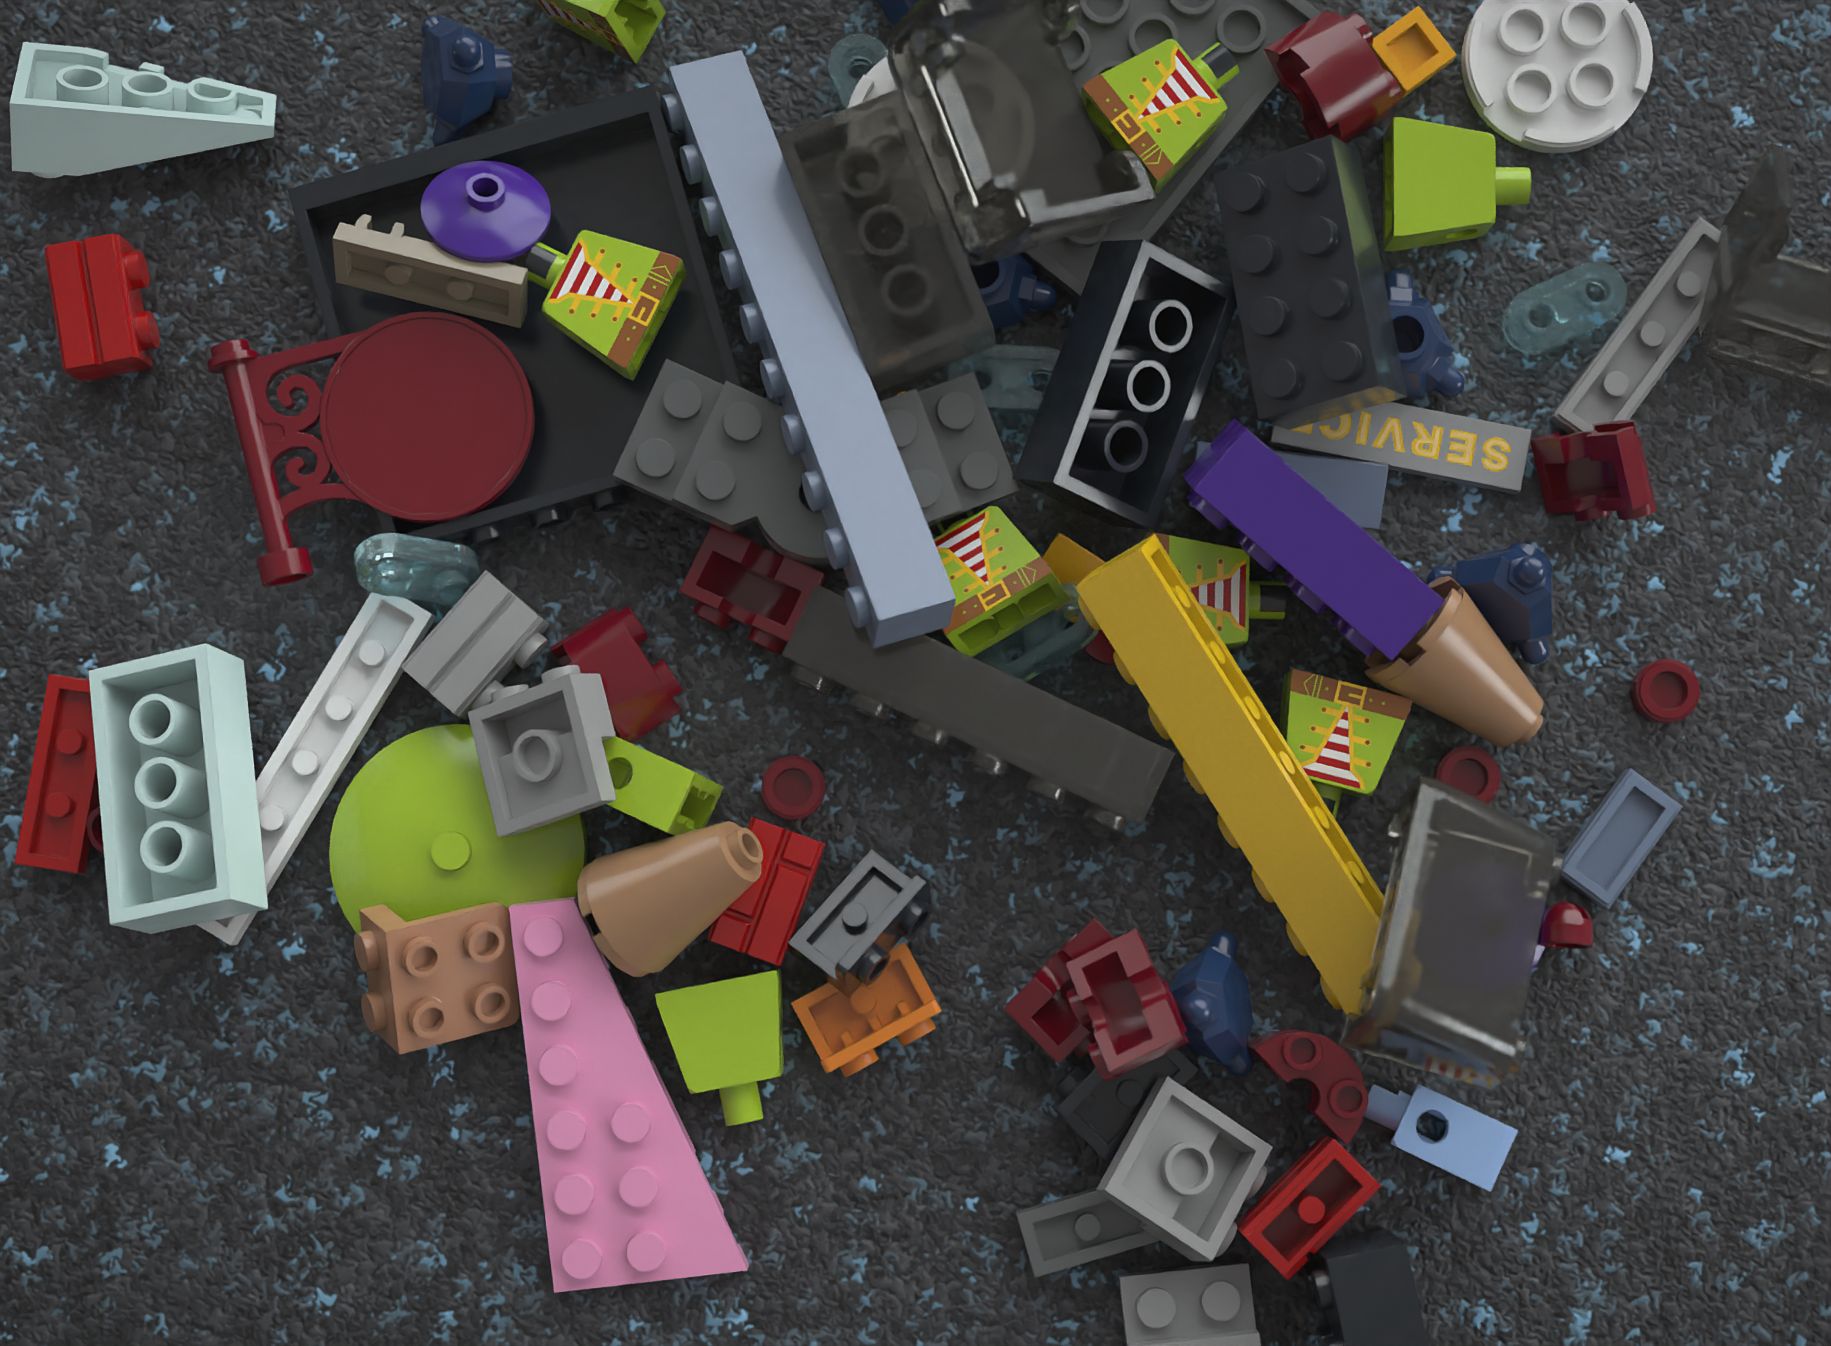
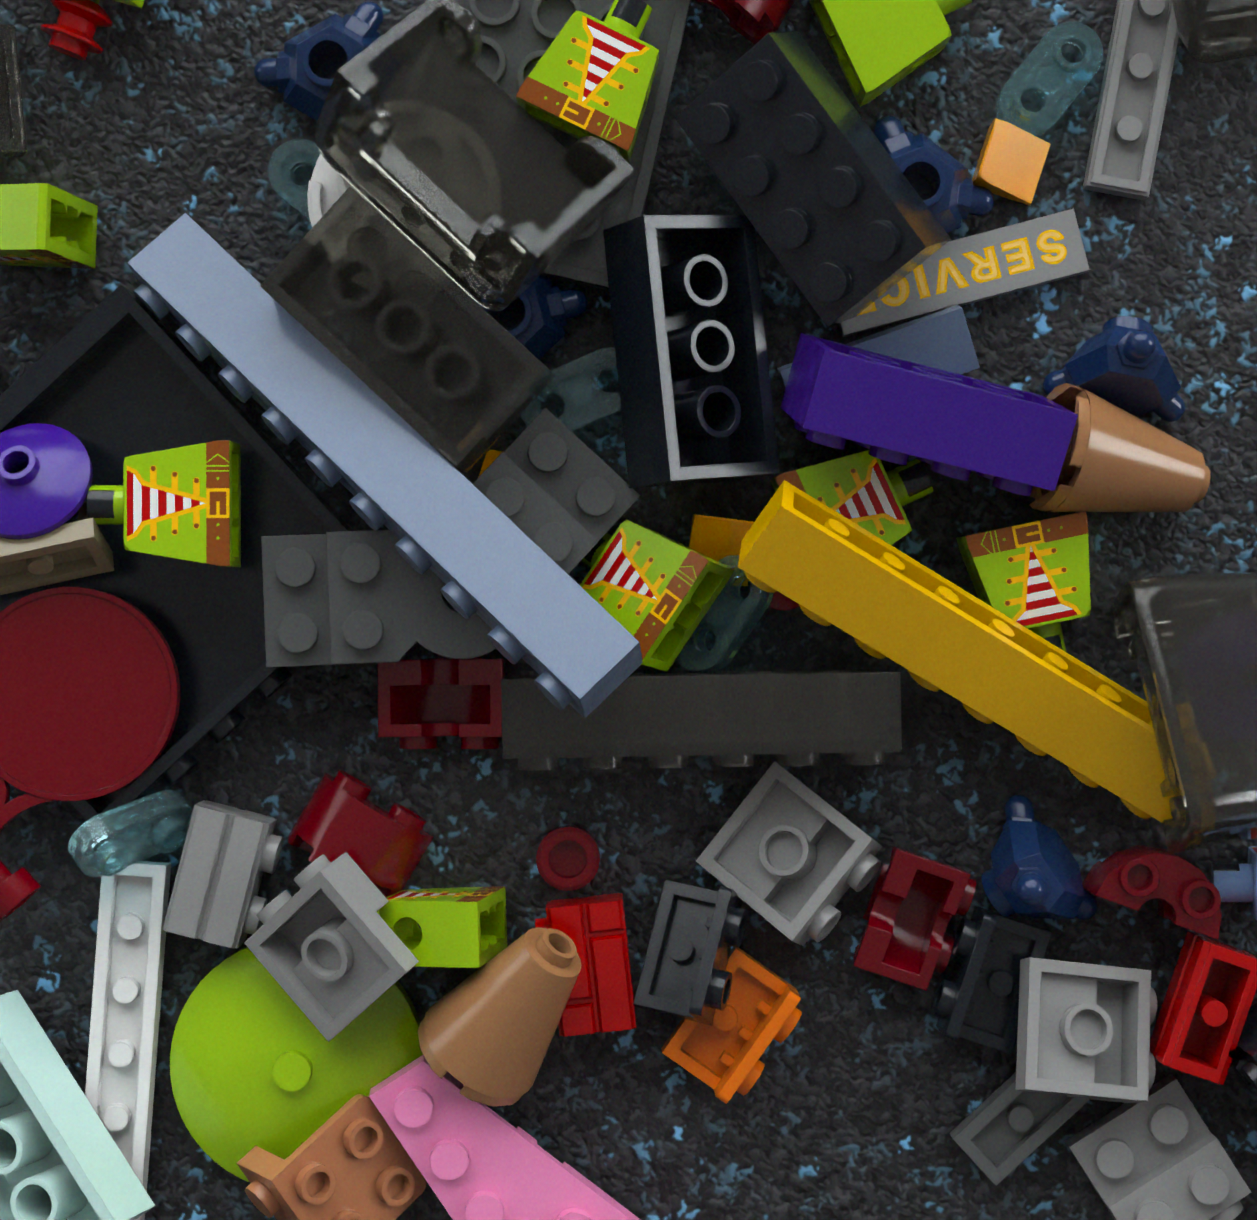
camera: 30 degrees left, 5 degrees up
lime torso [655,969,784,1126] -> none
dark red cylinder [1066,929,1188,1081] -> none
dark red tile [1433,746,1501,811] -> none
dark red cylinder [1530,420,1657,521] -> none
none -> light grey plate [696,761,882,946]
none -> light orange slope [972,118,1051,206]

